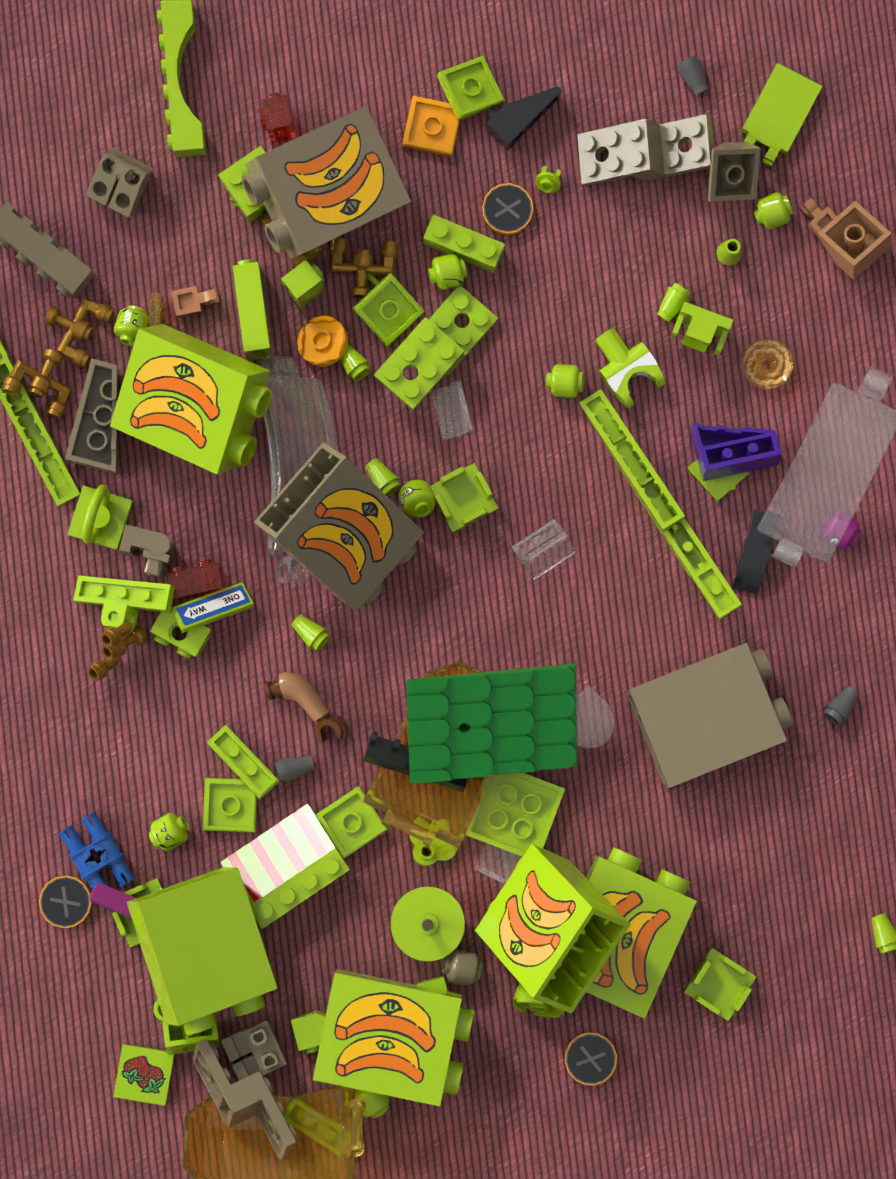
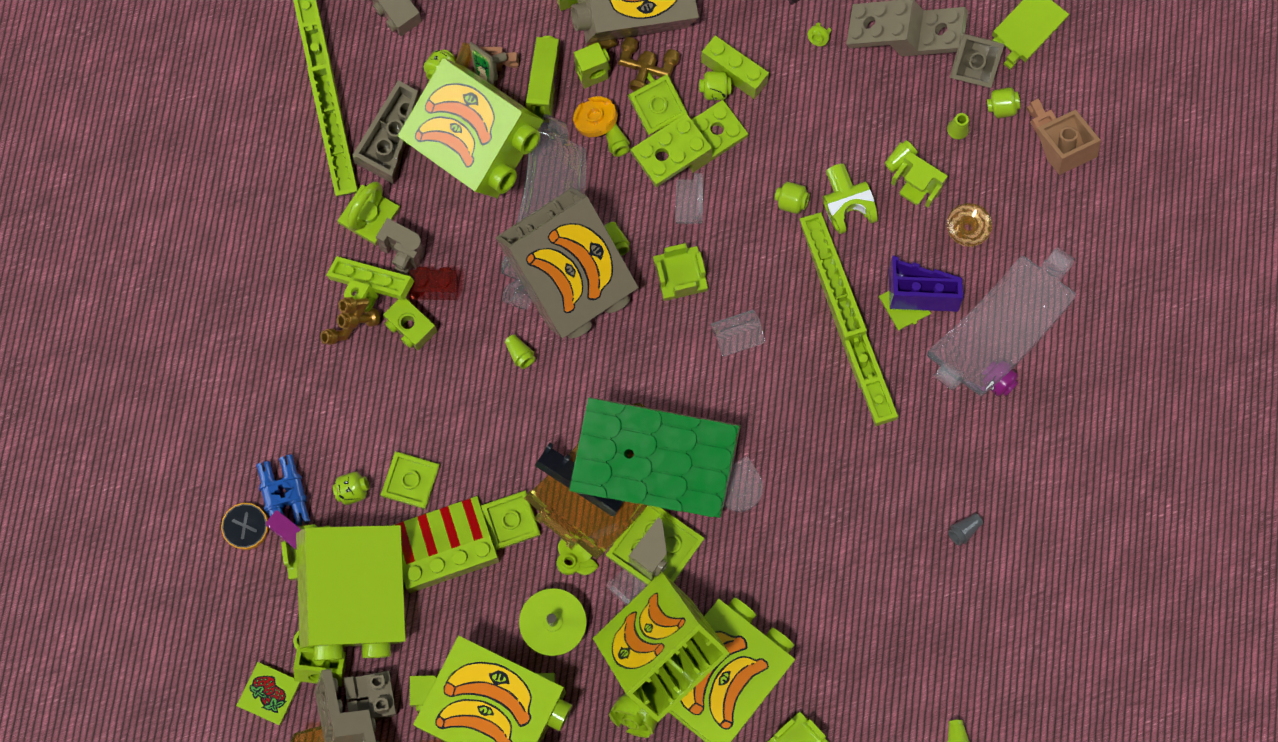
camera: 15 degrees right, 10 degrees down
pearl gold piece [2,349,72,419] -> none
pearl gold piece [44,297,115,369] -> none
tile [171,582,254,633] -> none
lime tile [207,725,279,800] -> none
piece [265,672,348,744] -> none
dark grey cone [274,755,315,783] -> none
lime head [399,480,436,518] -> none
dark tan head [442,950,482,986] -> none
black tile [482,183,533,235] -> none
dark tan brick [625,643,793,788] -> none
black slope [732,510,780,594] -> none
none -> dark tan shield [469,42,507,85]
none -> dark tan slope [629,517,668,581]

